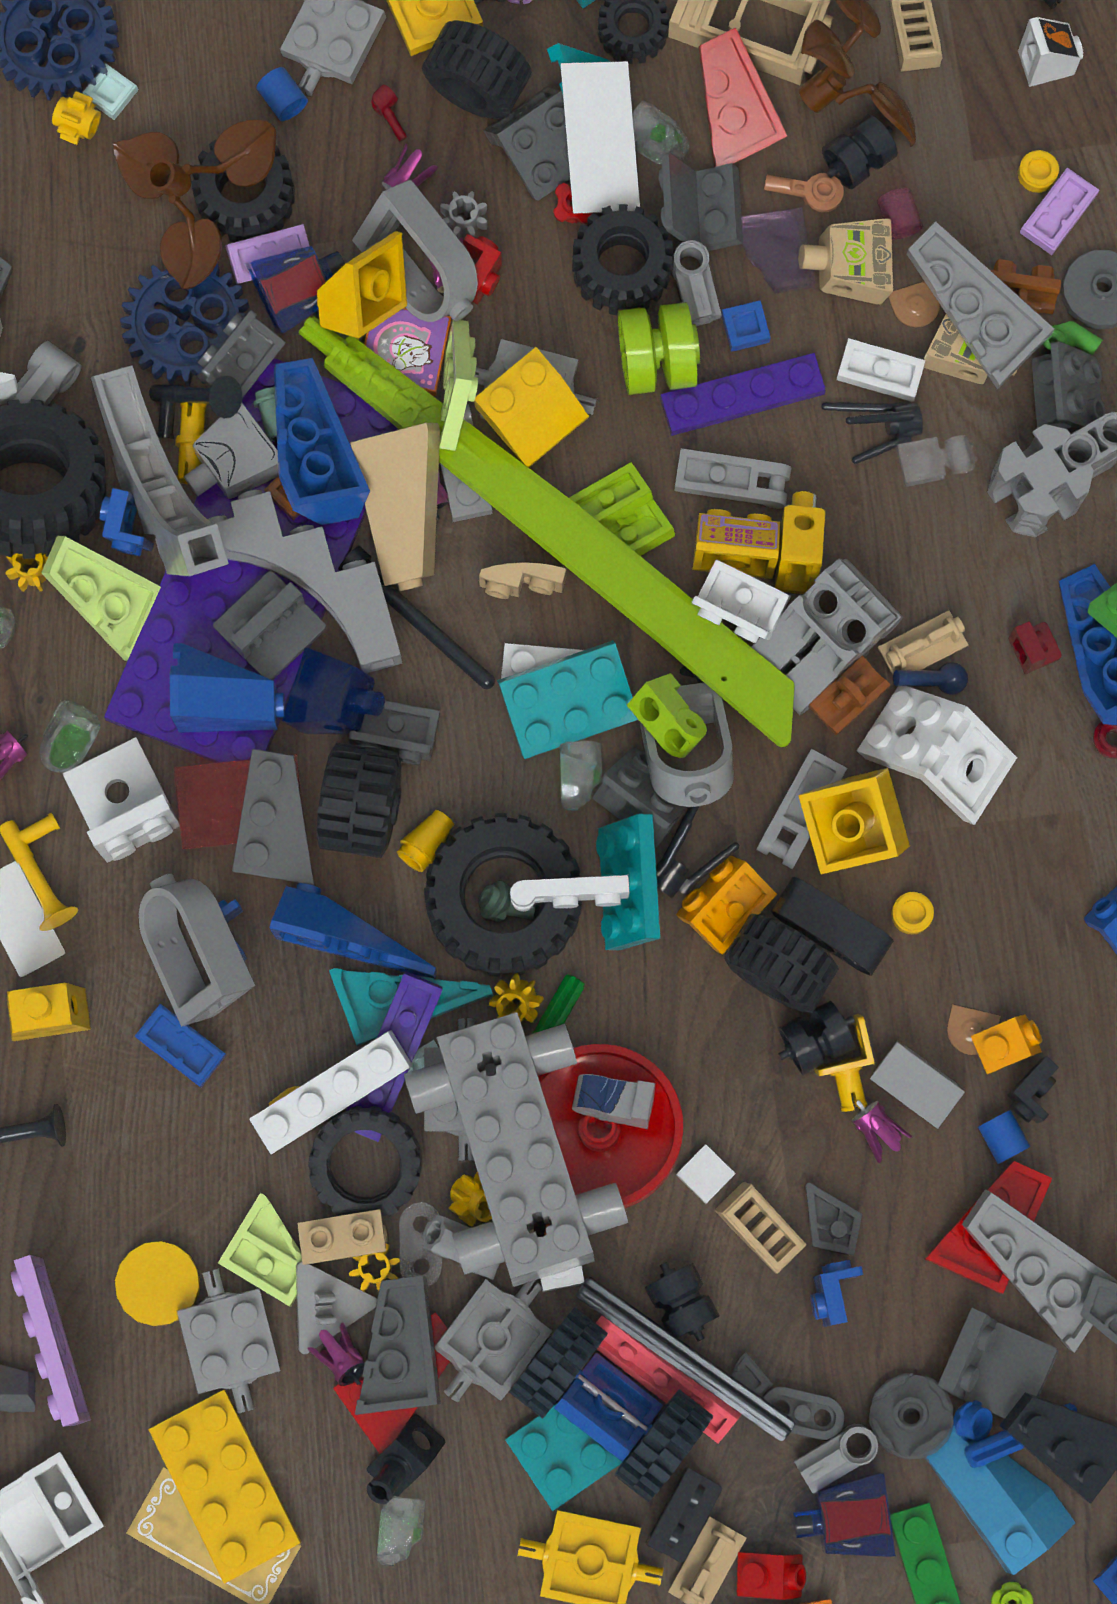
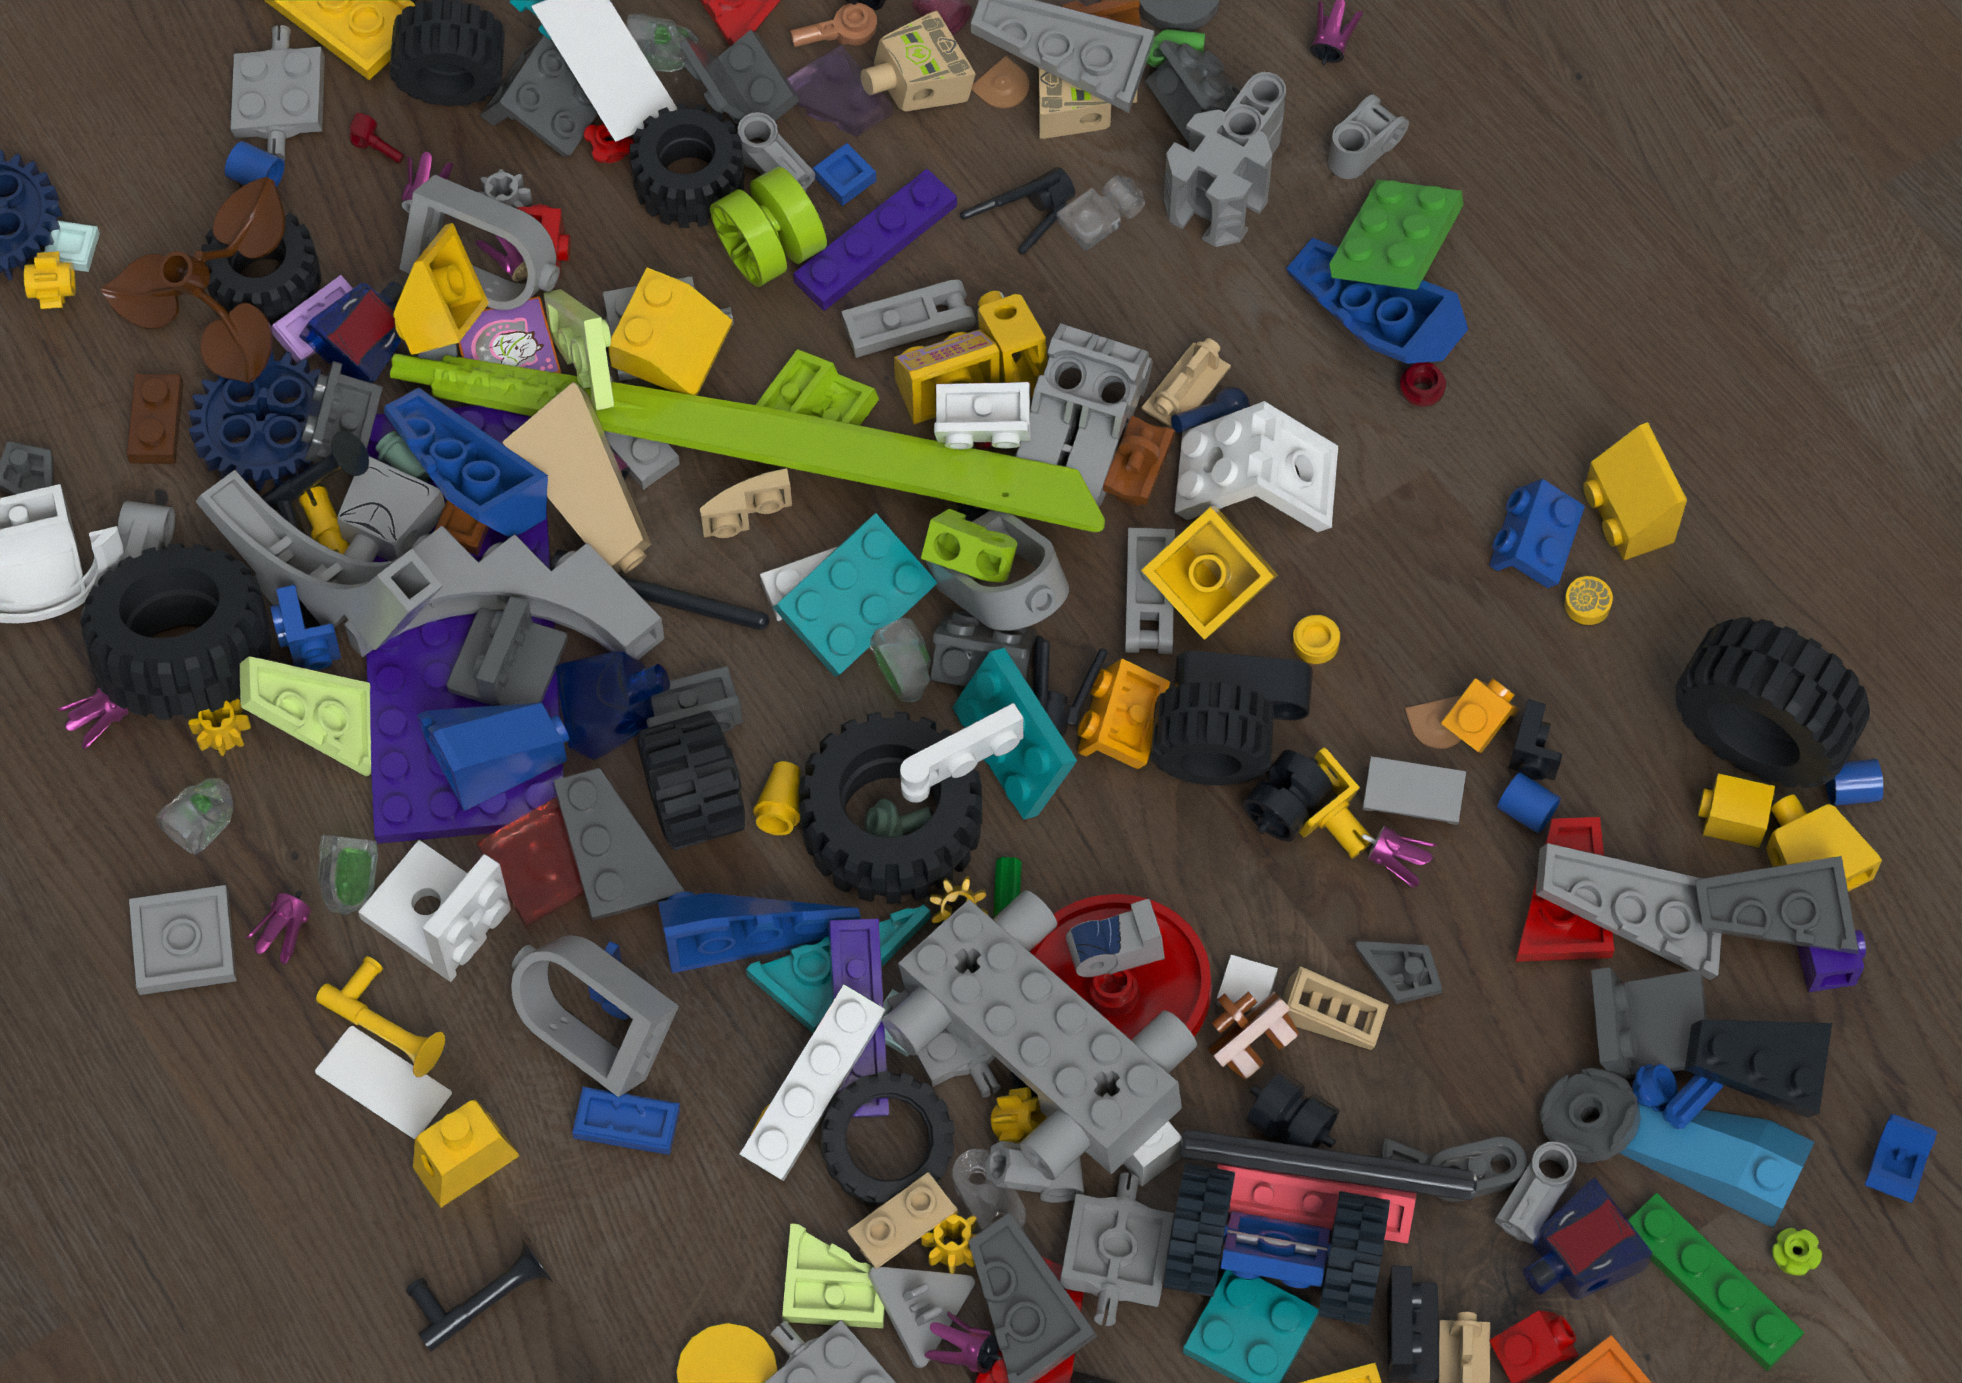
camera: 25 degrees left, 15 degrees down
blue bracket [810,1260,864,1327] -> none
white plate [836,338,926,402] -> none
dark red bracket [1008,621,1062,674] -> none
none -> reddish brown plate [127,374,184,464]
none -> hips [1207,991,1299,1080]

